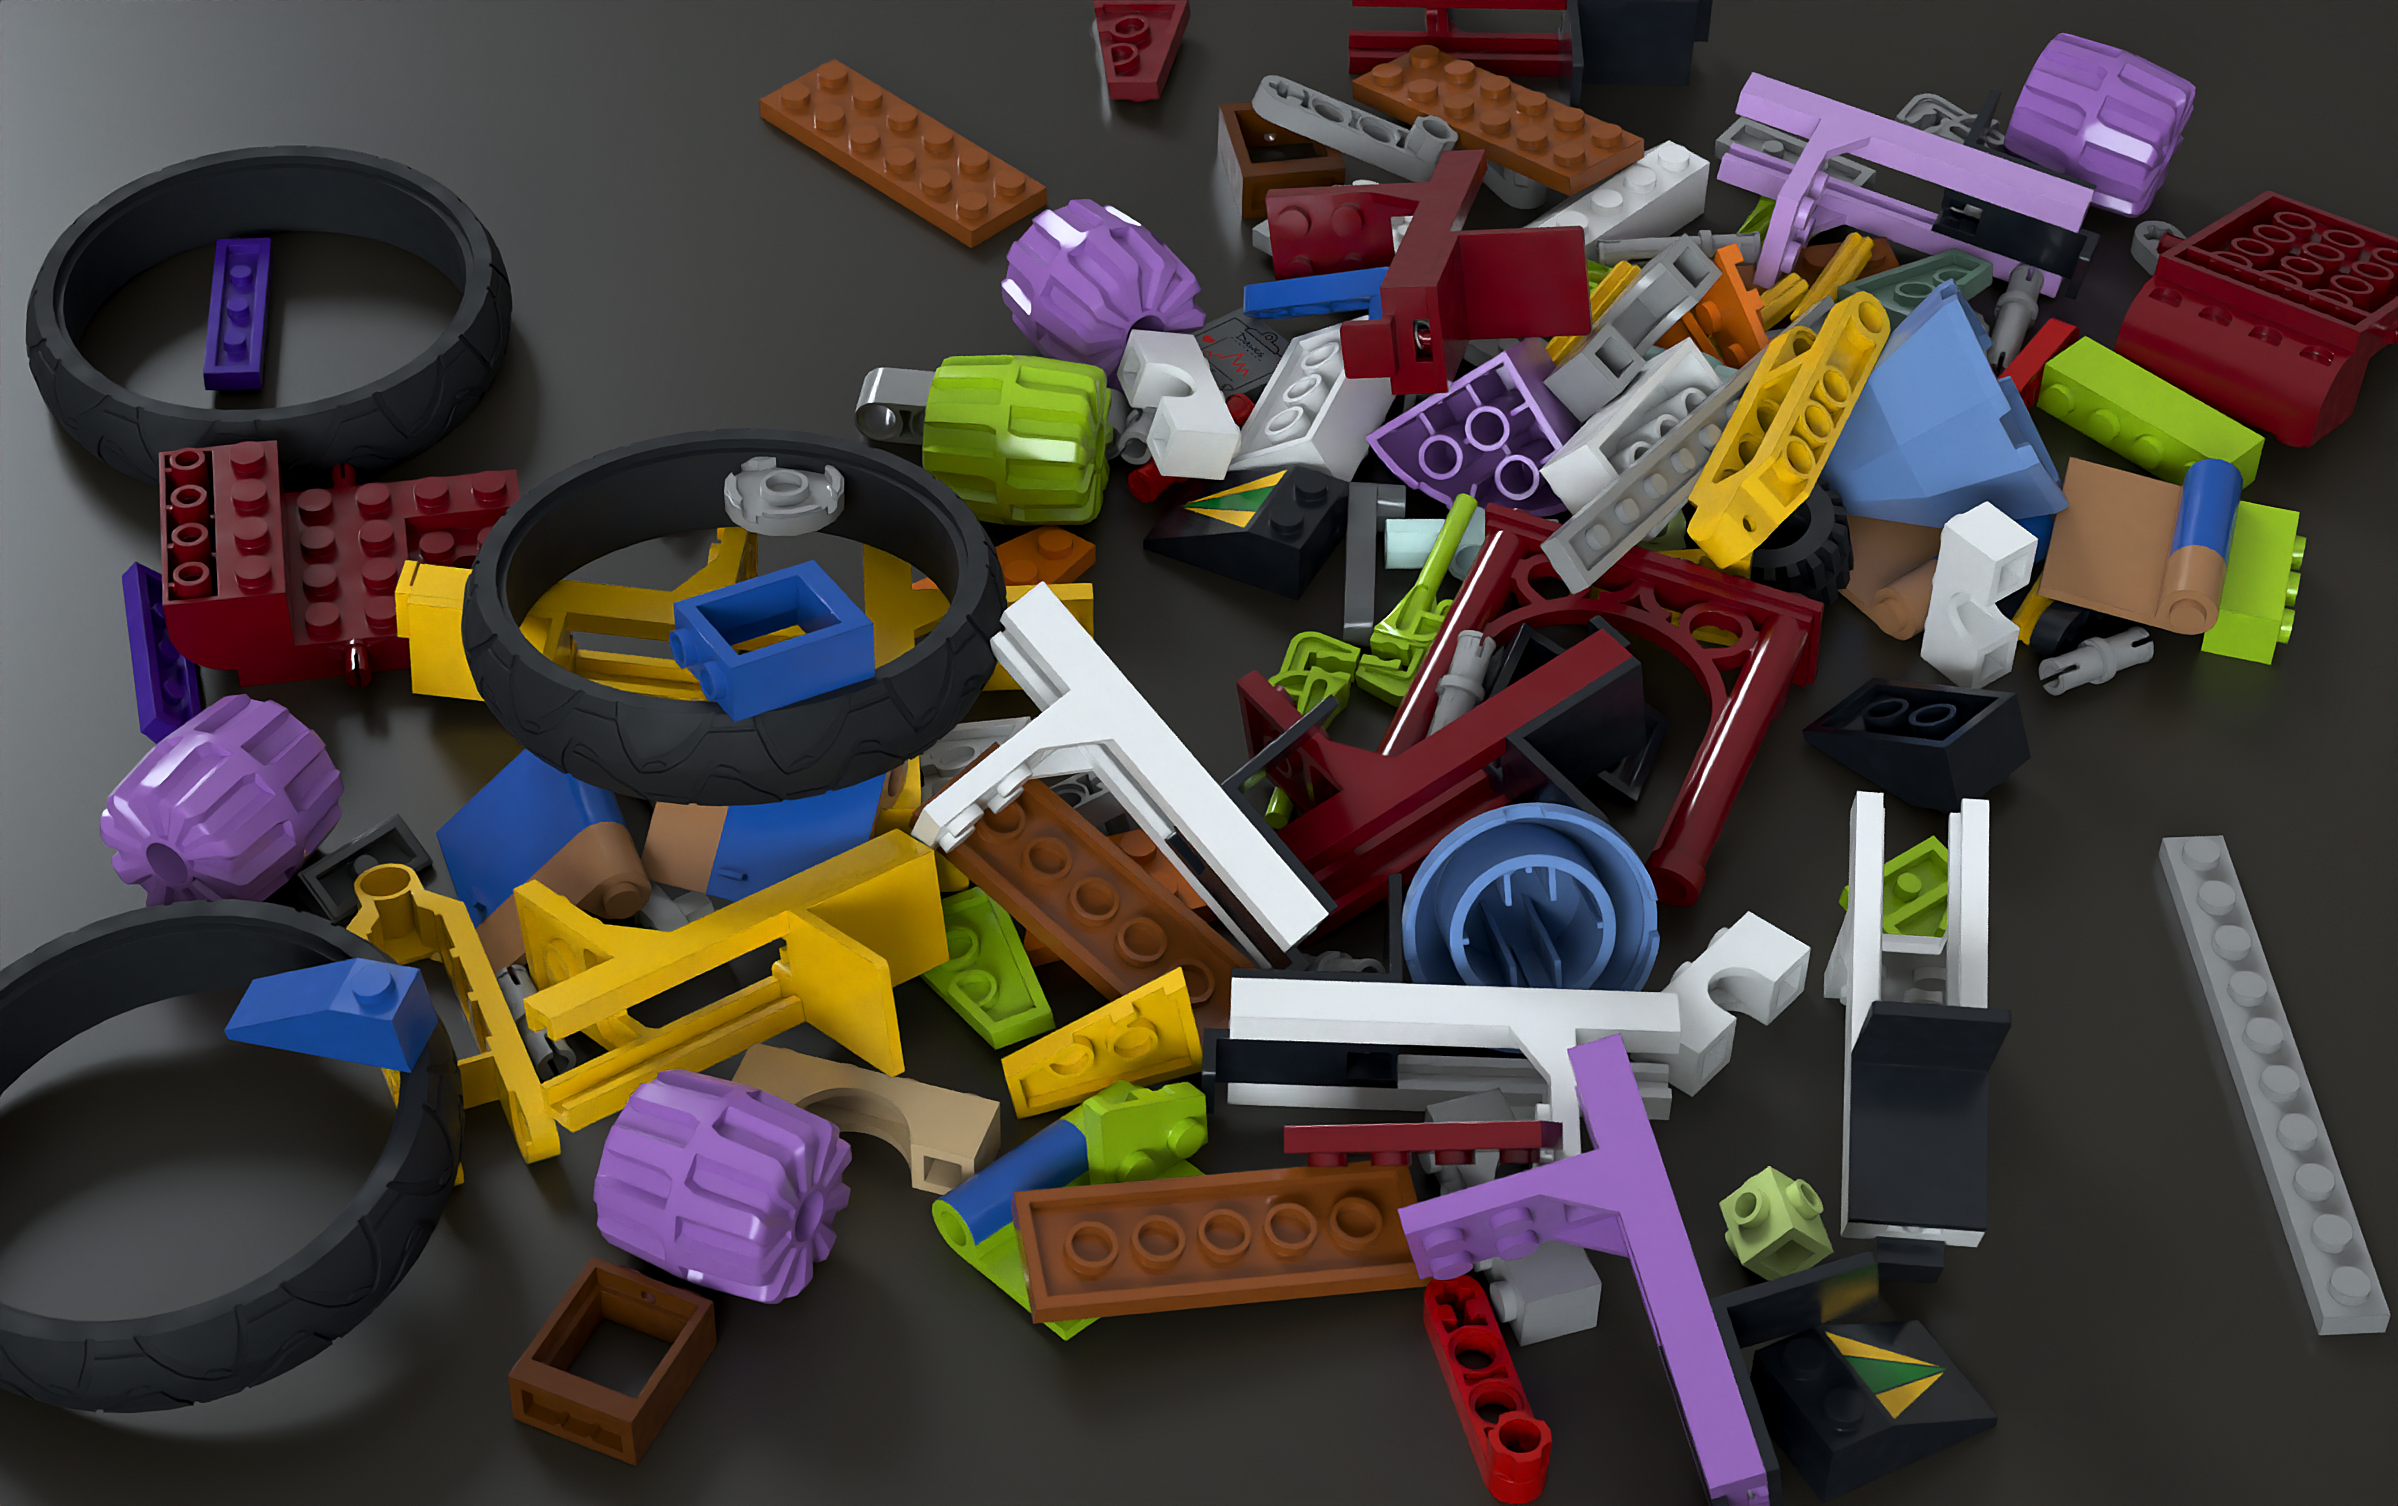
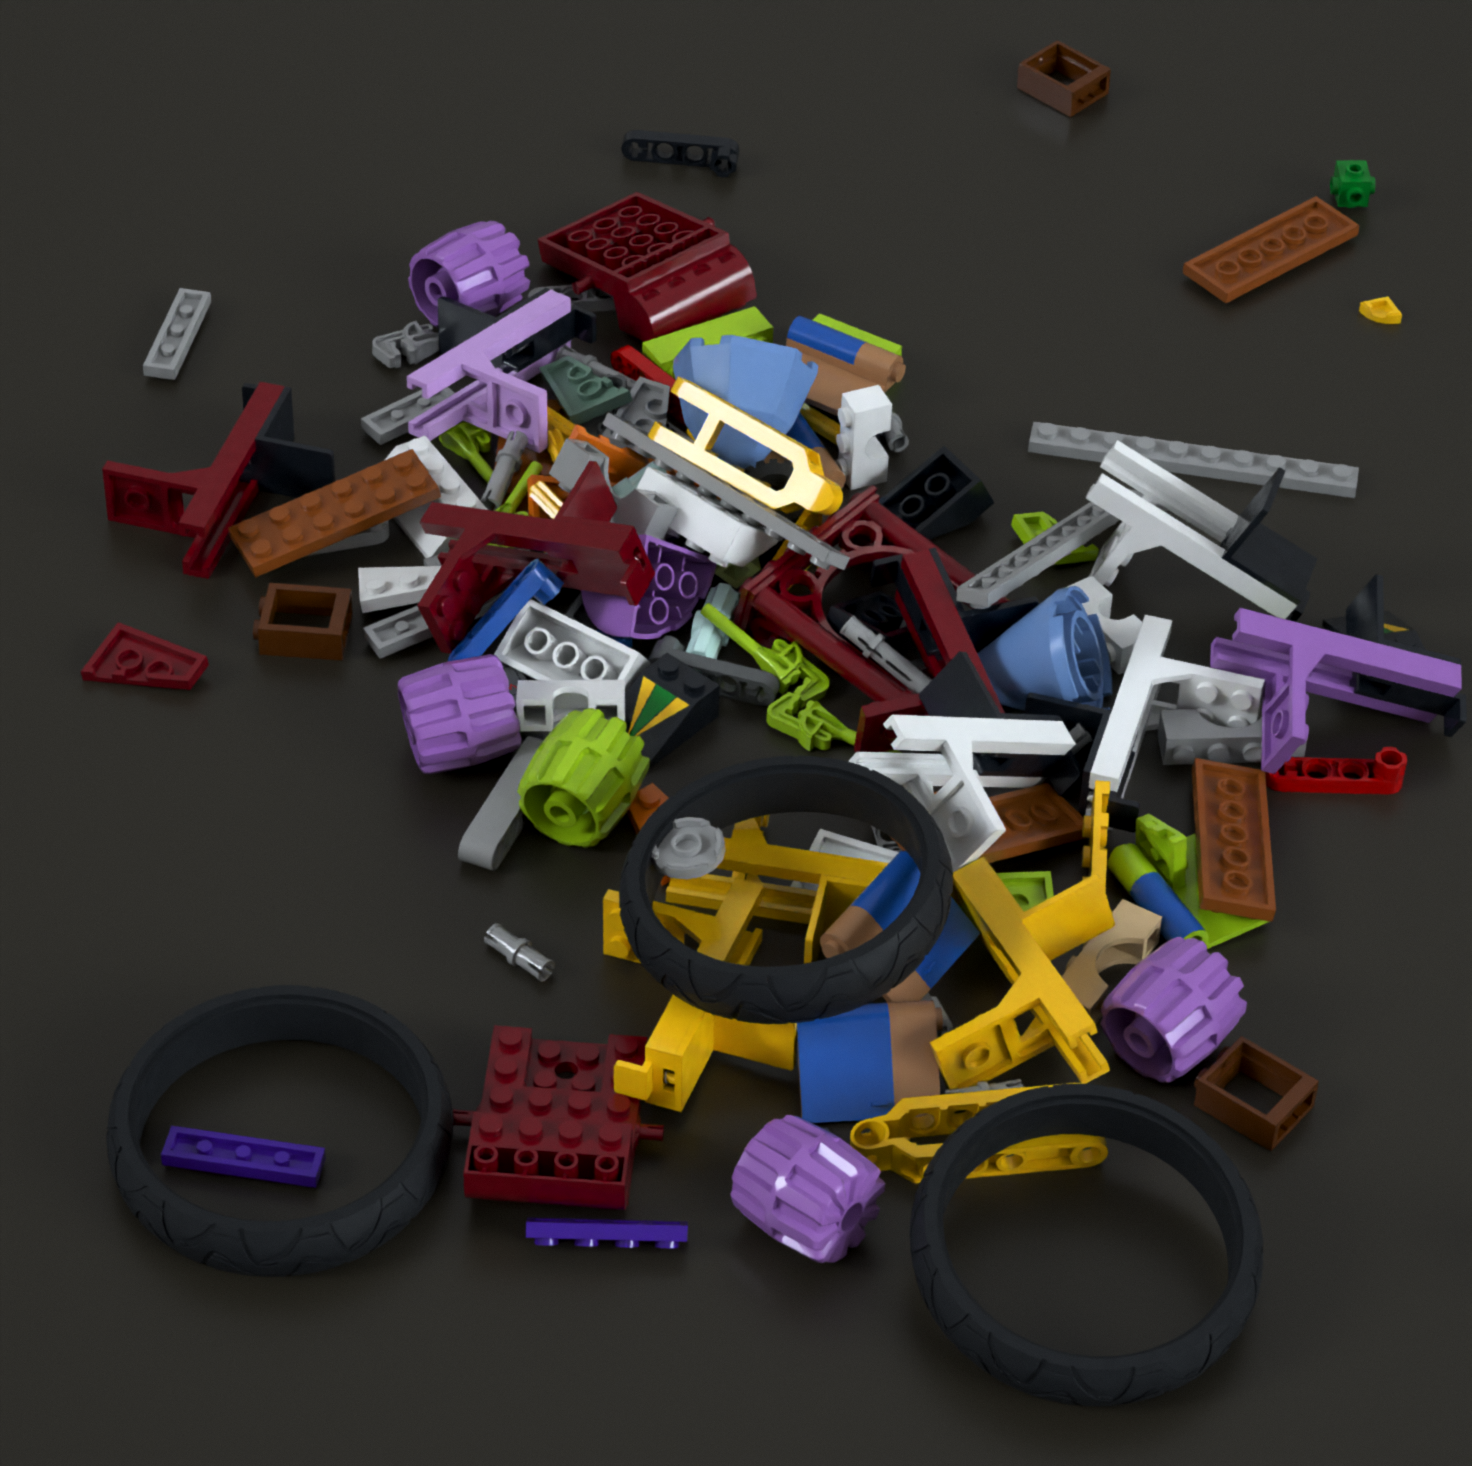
camera: 75 degrees left, 0 degrees up
blue slope [224,958,438,1073] -> none
blue window [669,560,875,722] -> none
dark orange plate [759,59,1047,248] -> none
light grey beam [1252,75,1458,182] -> none
dark red wing [1284,1120,1563,1168] -> none
none -> light grey plate [956,489,1143,609]

